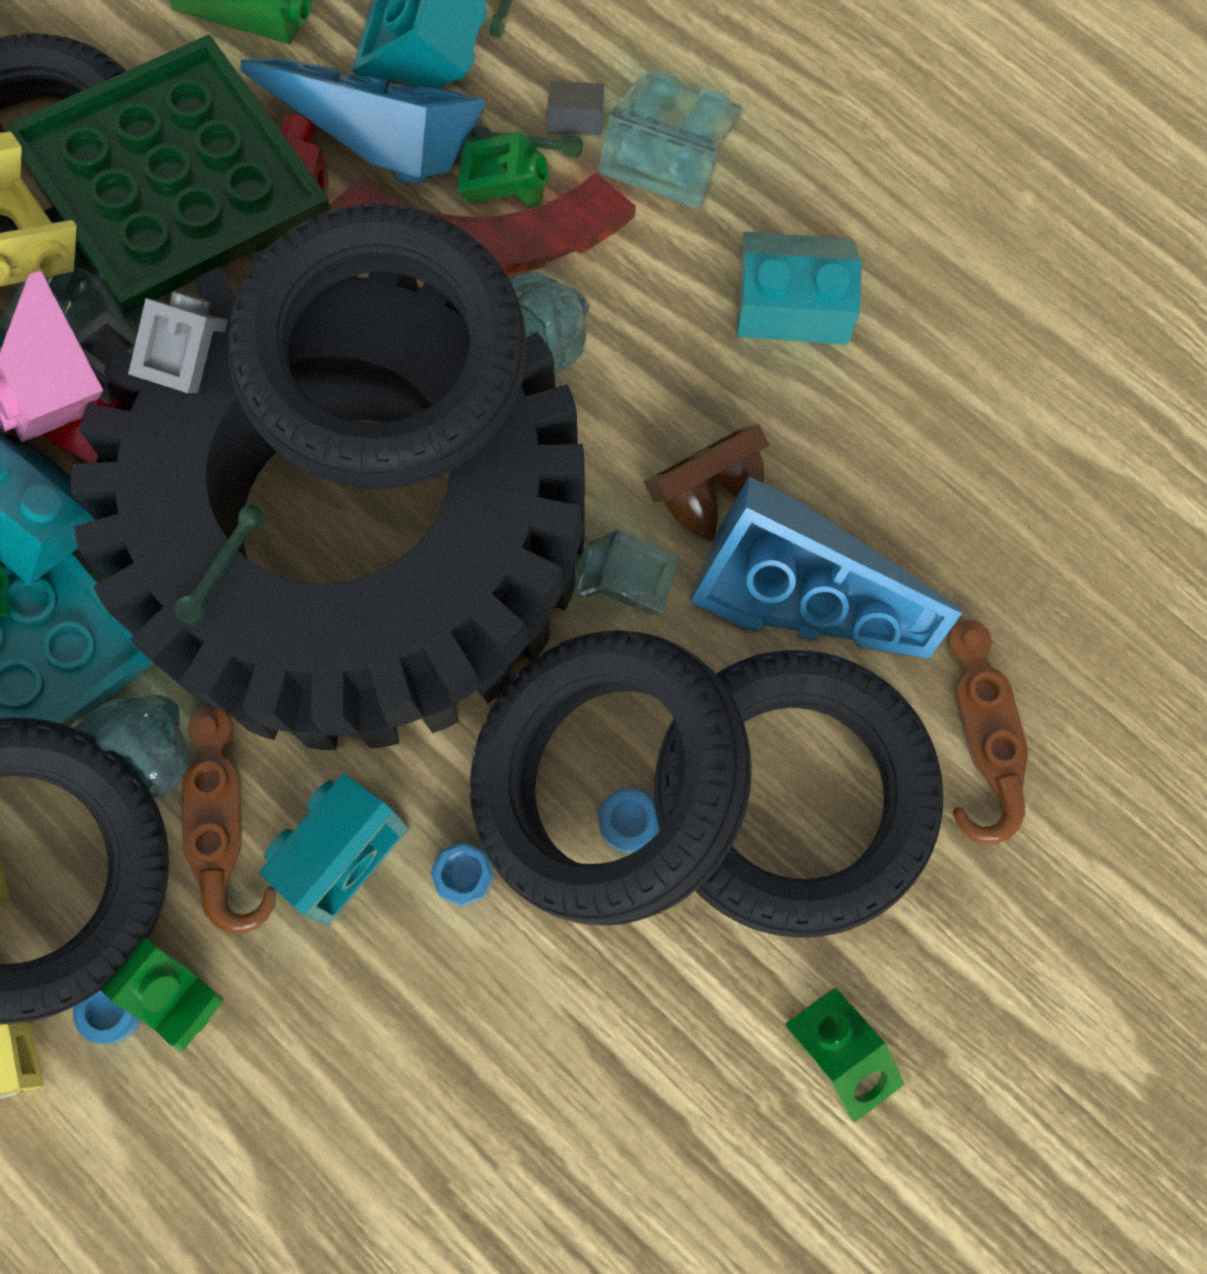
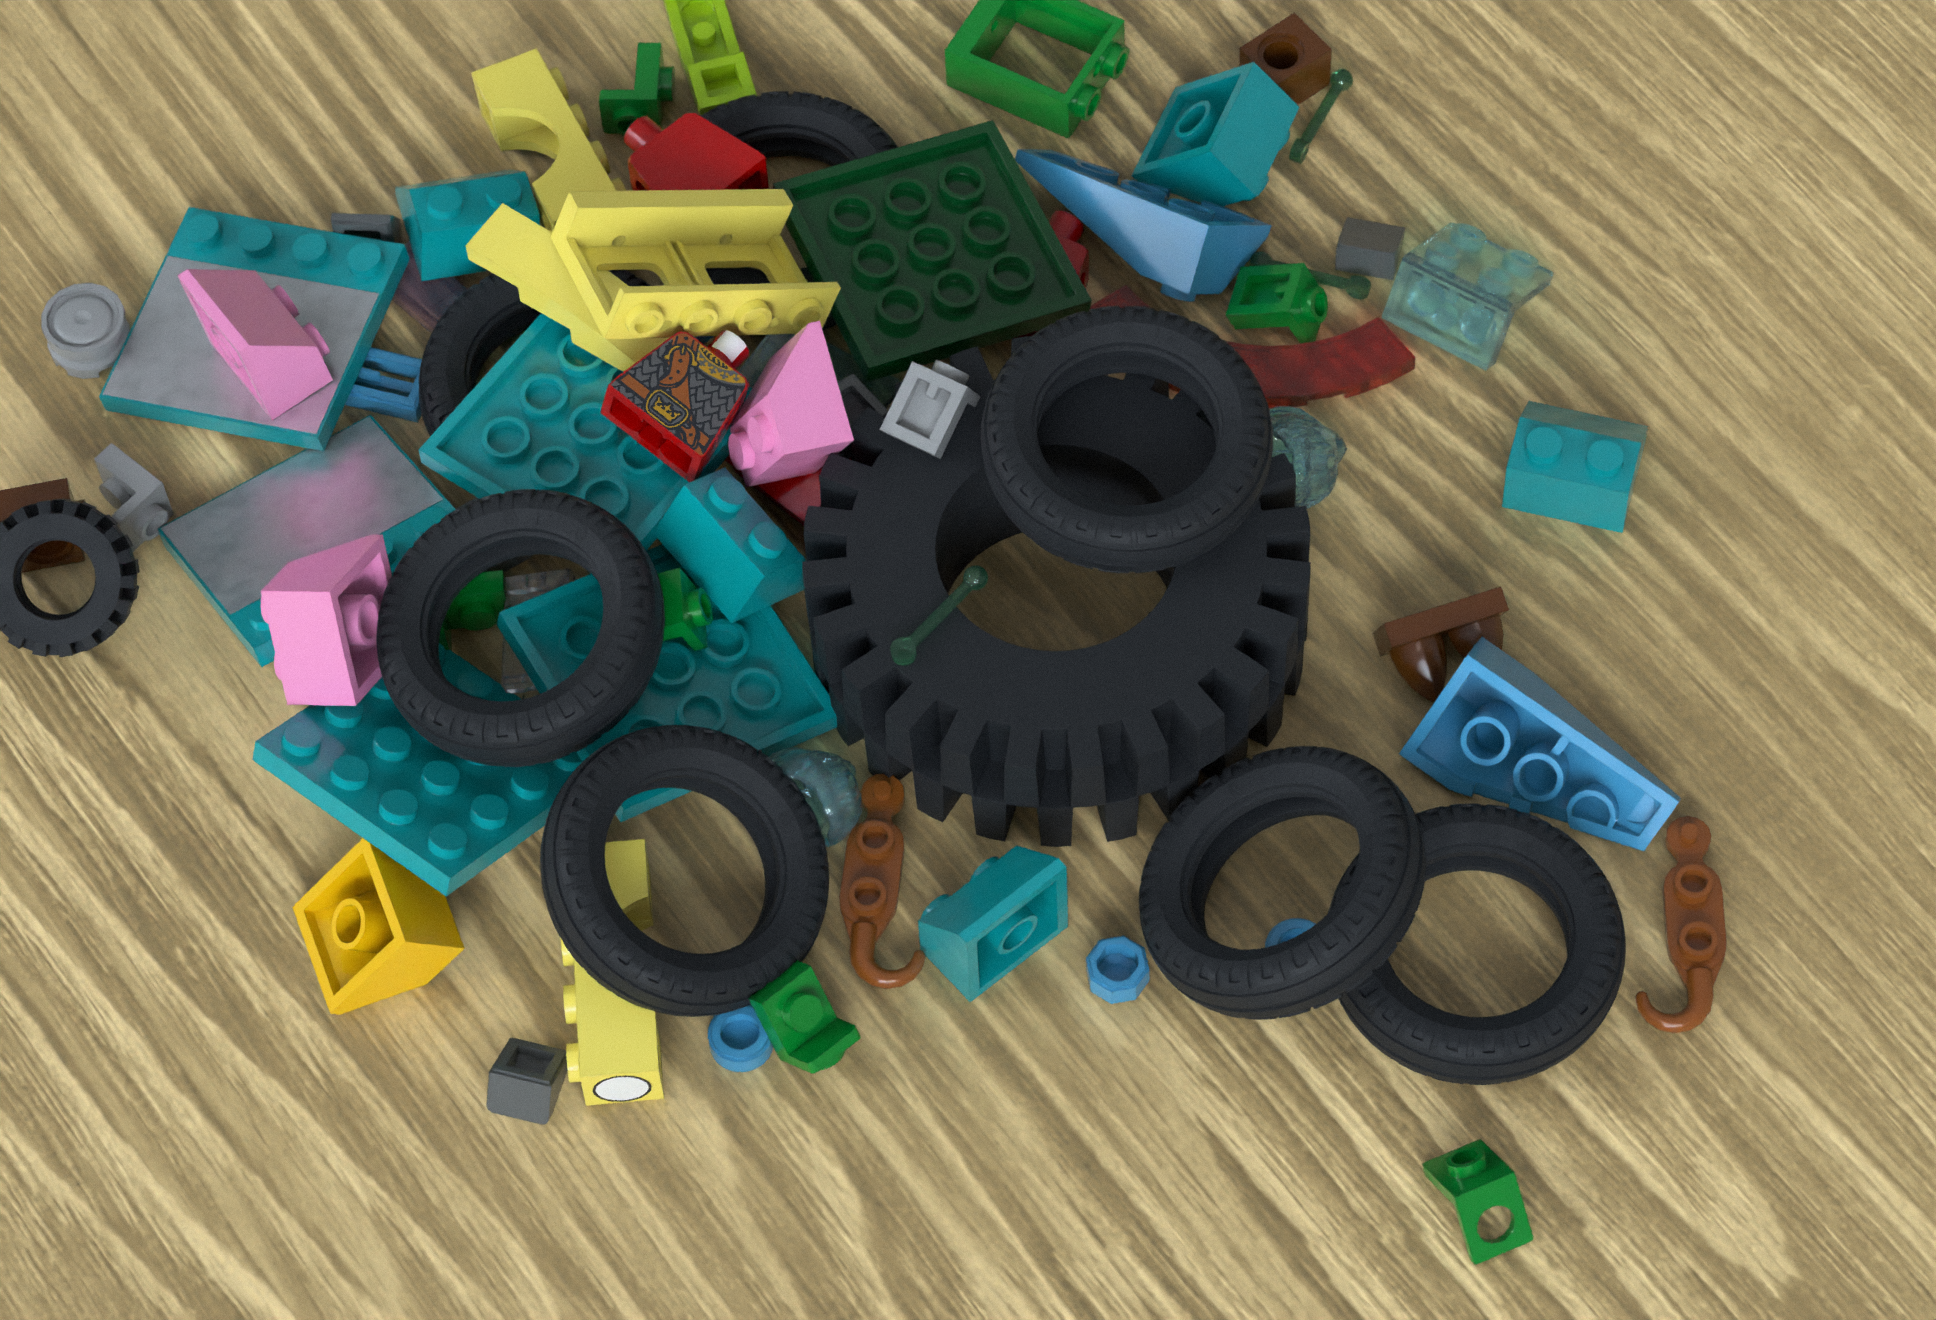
camera: 15 degrees right, 15 degrees down
clear light blue bracket [577,529,679,615] -> none

